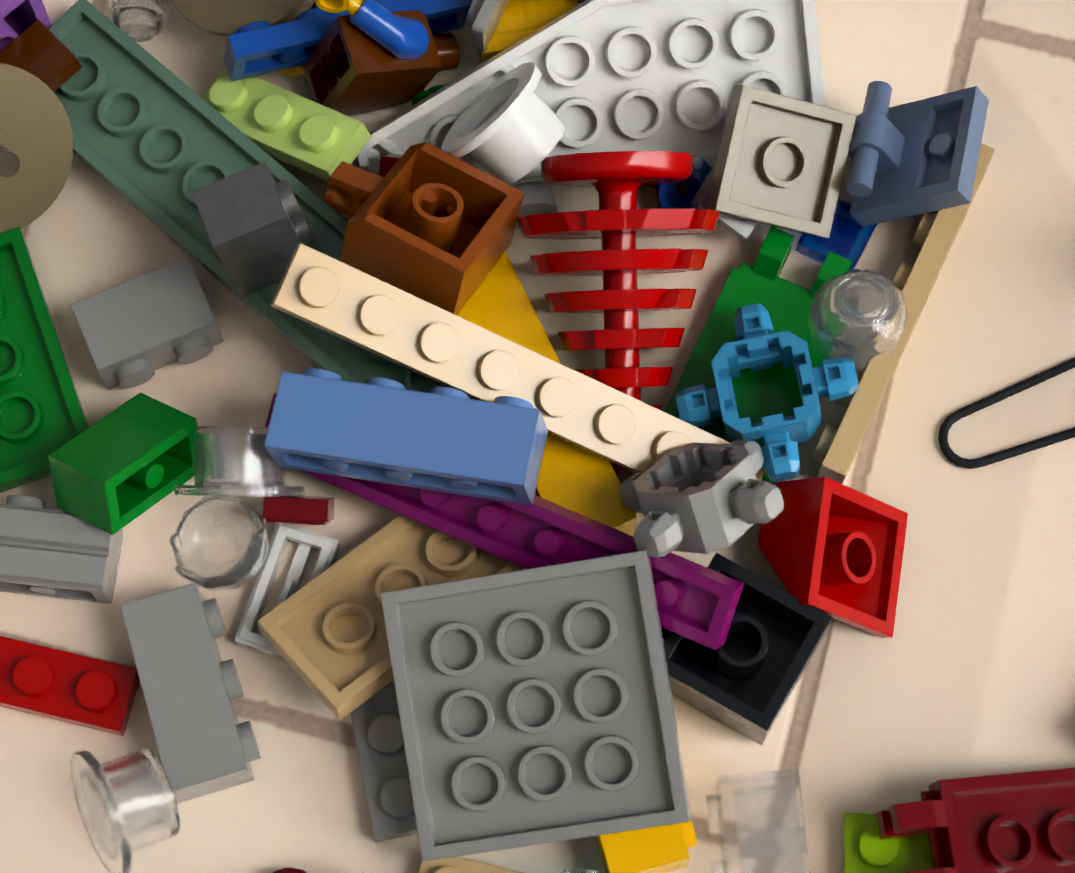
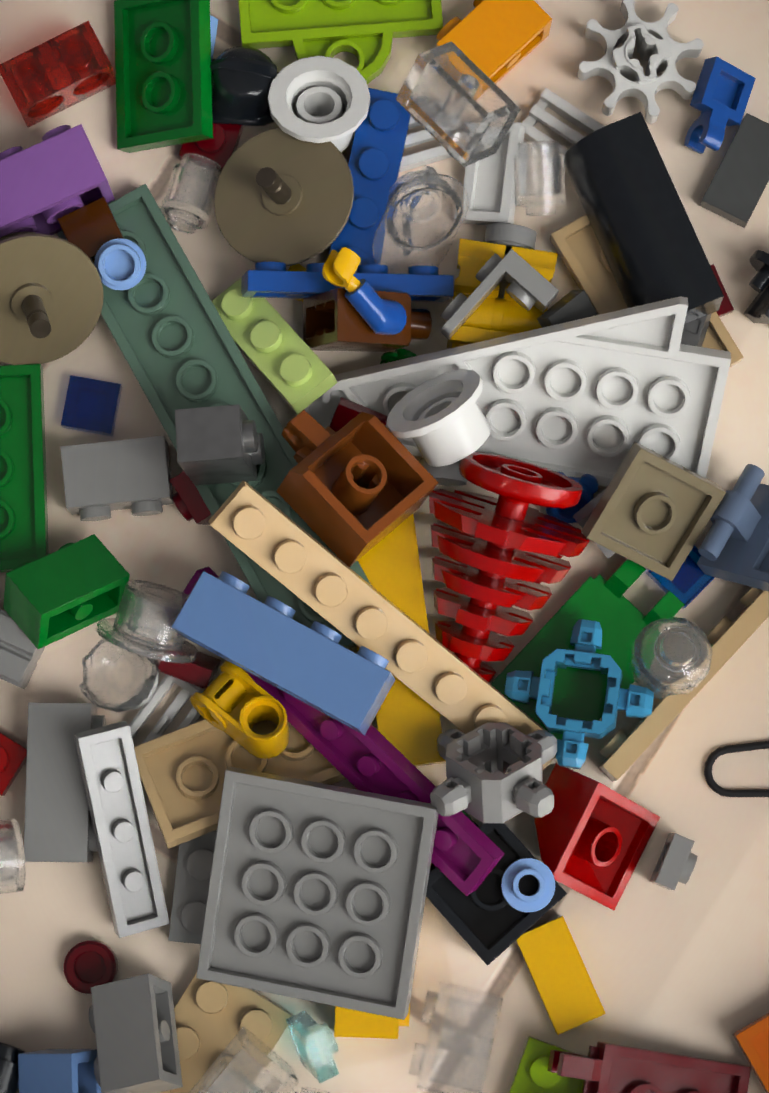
camera: 15 degrees right, 10 degrees up
none -> clear blue tile [61,375,122,437]
none -> plate [74,721,170,938]
none -> light blue plate [94,238,147,290]
none -> dark red plate [170,471,212,525]
none -> yellow piece [190,660,289,759]
none -> light blue plate [501,858,555,913]
none -> yellow tile [516,916,606,1035]
none -> light grey plate [649,833,698,890]

